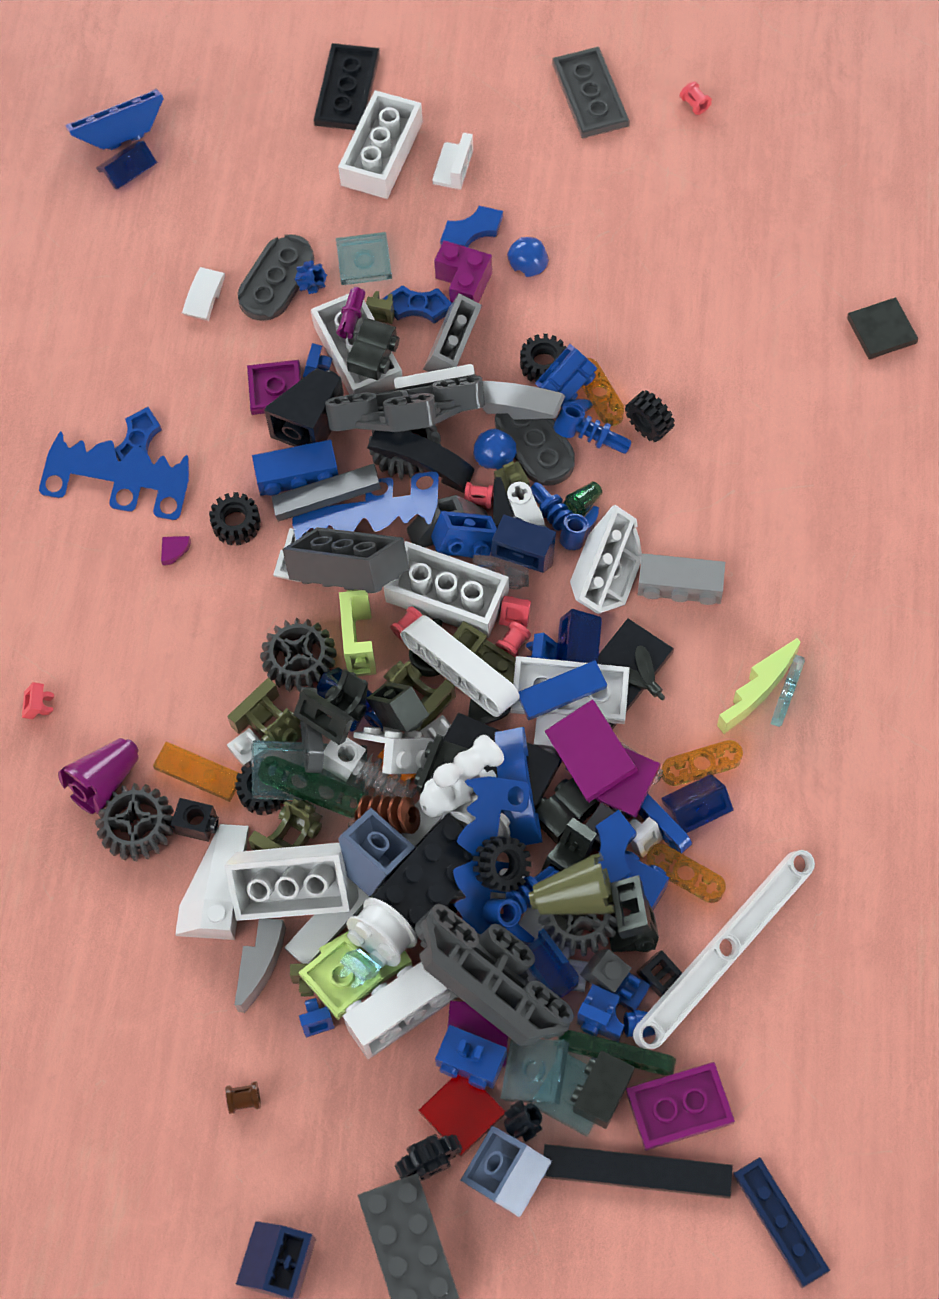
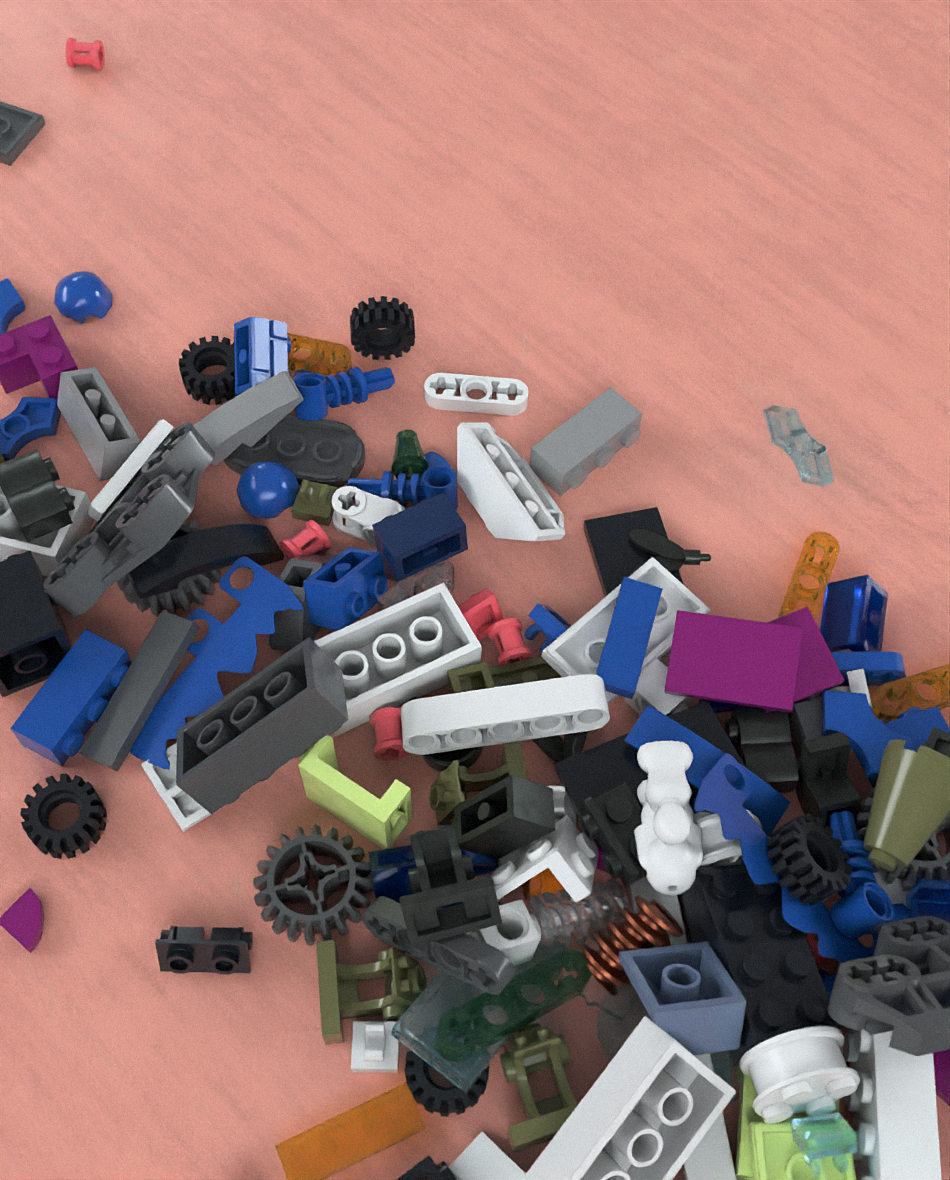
camera: 55 degrees left, 5 degrees down
black slope [493,477,513,528] -> none
clear blue panel [556,609,602,664] -> none
yellowish green slope [717,638,801,734] -> none
pearl dark grey tile [847,297,918,359] -> none
none -> black hinge [155,925,253,975]
none -> white beam [424,373,529,416]

